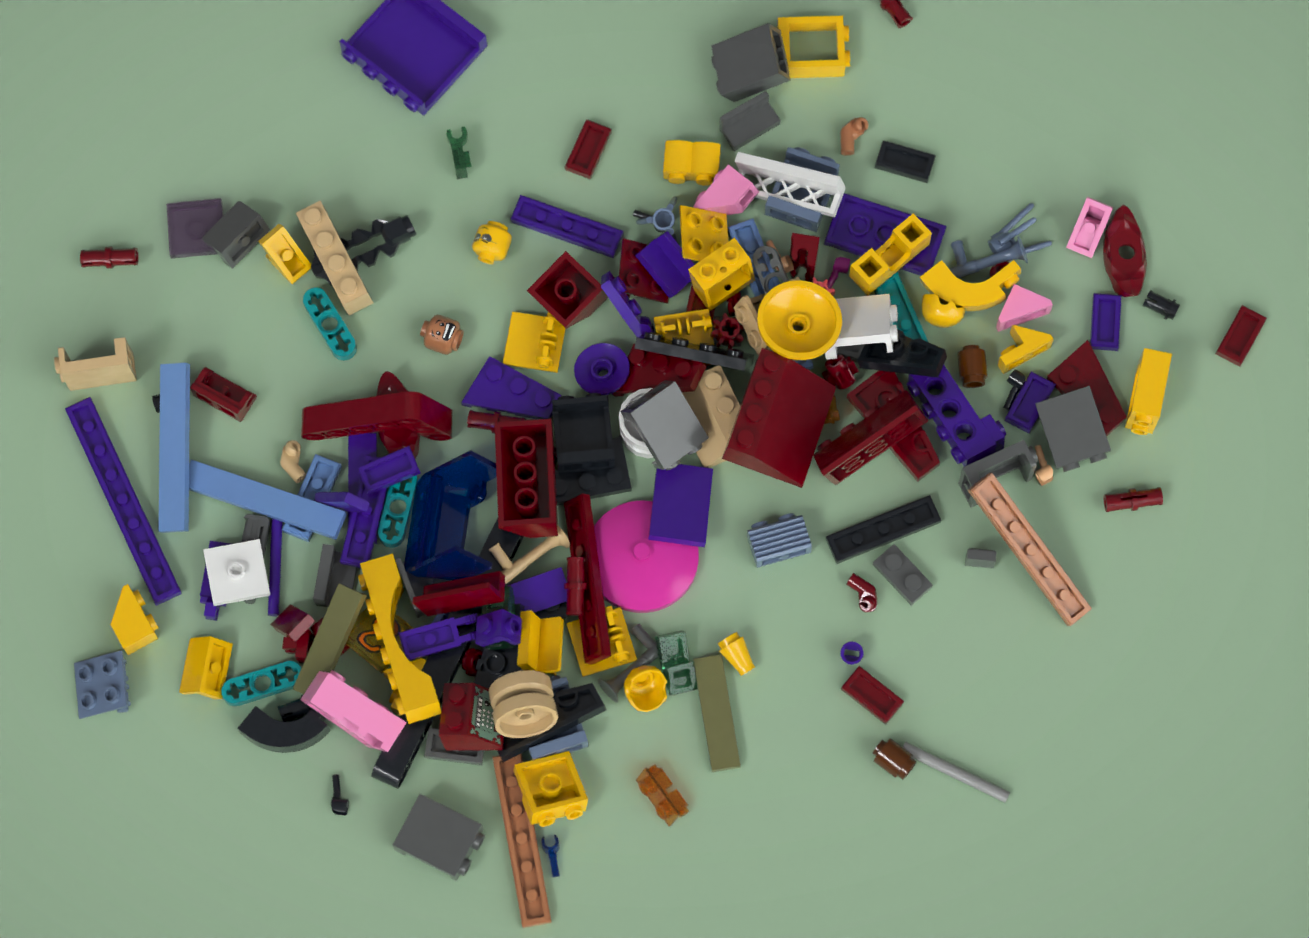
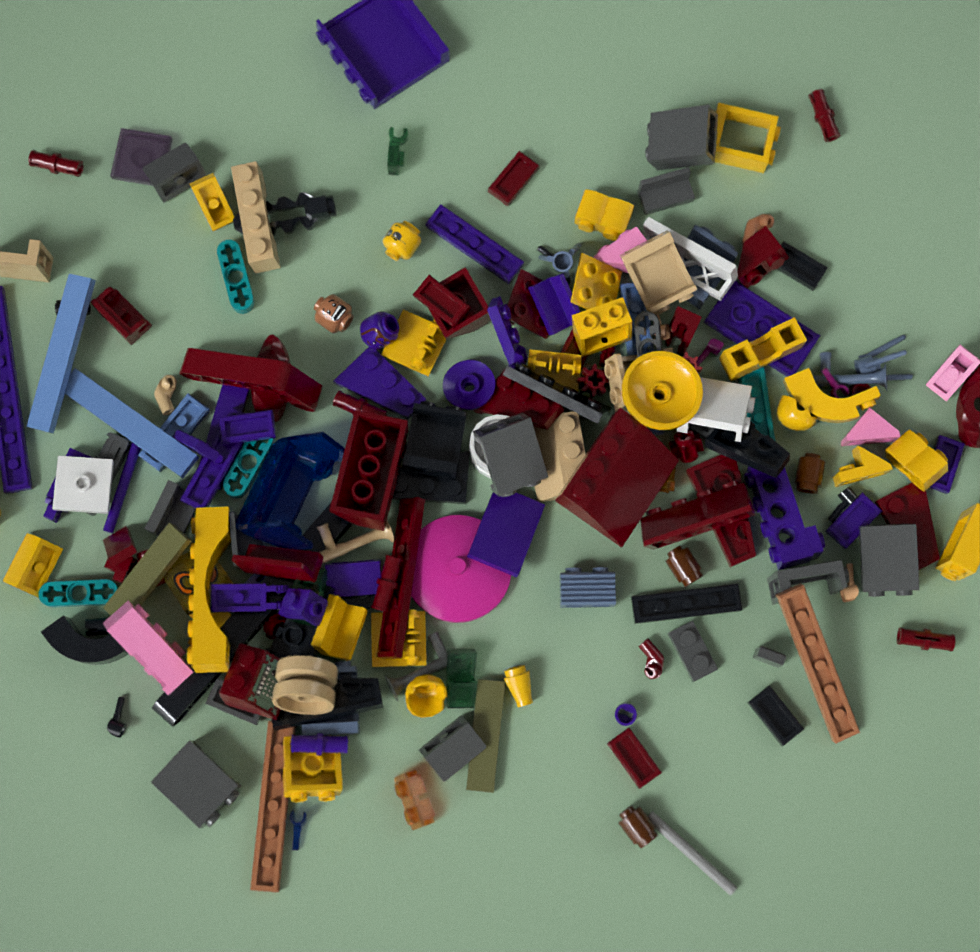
camera: 10 degrees right, 5 degrees up
none -> dark purple pin [291,733,348,756]
none -> dark purple head [360,311,399,350]
none -> dark red tile [413,275,471,328]
none -> dark grey panel [419,715,486,781]
none -> tan panel [619,230,697,315]
none -> reddish brown brick [665,545,703,587]
none -> dark red slope [737,226,789,288]
none -> black tile [747,685,804,746]
none -> magenta hand [821,367,849,398]
none -> yellow brick [885,430,948,492]

